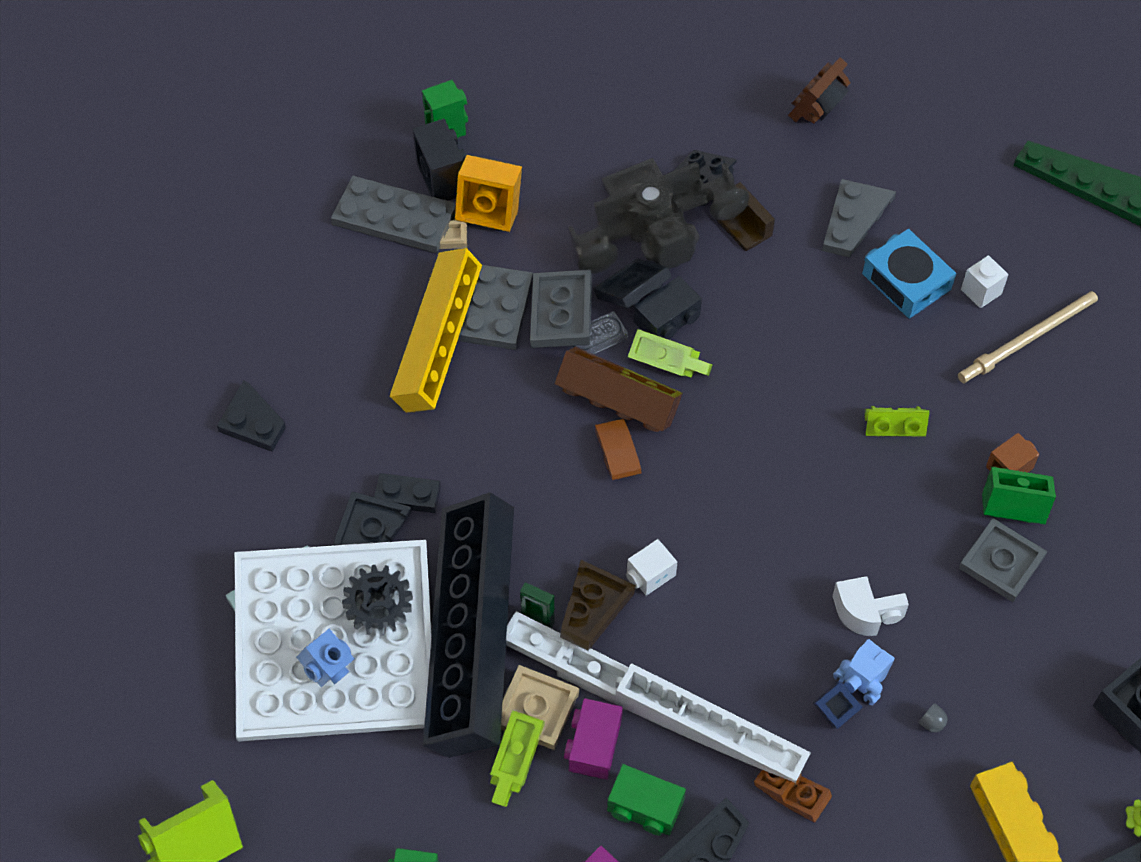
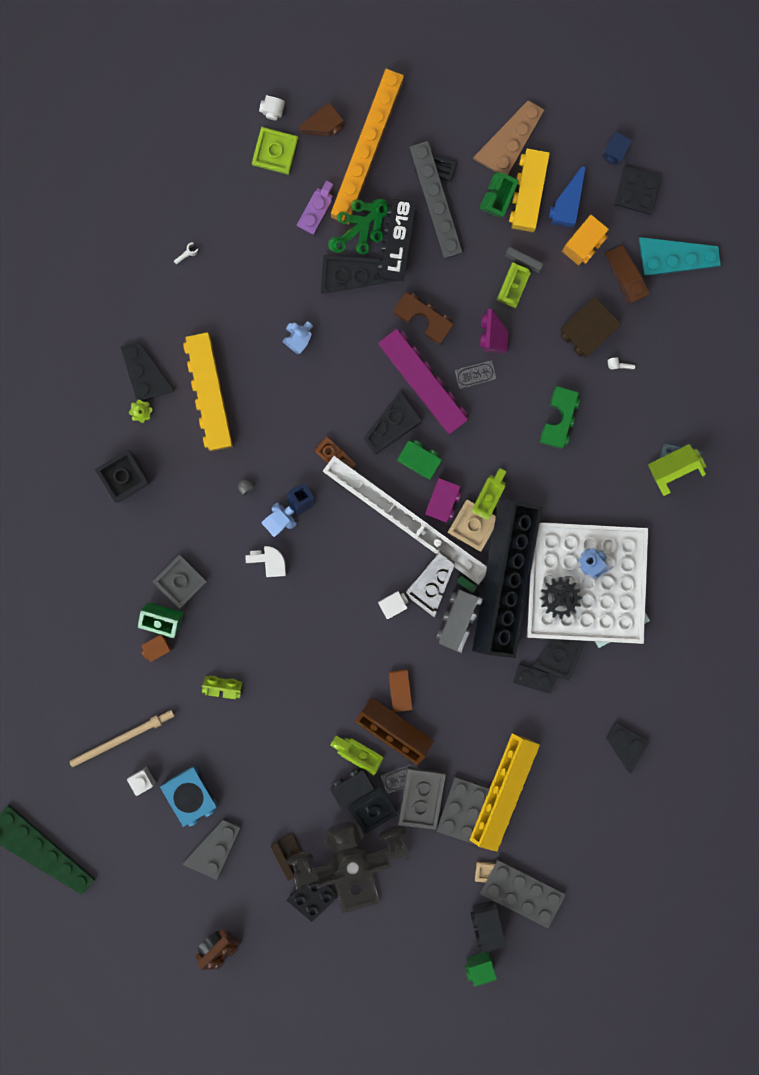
camera: 165 degrees left, 30 degrees up
light orange brick [455,155,522,232] -> none
none -> dark grey wedge [436,589,483,653]

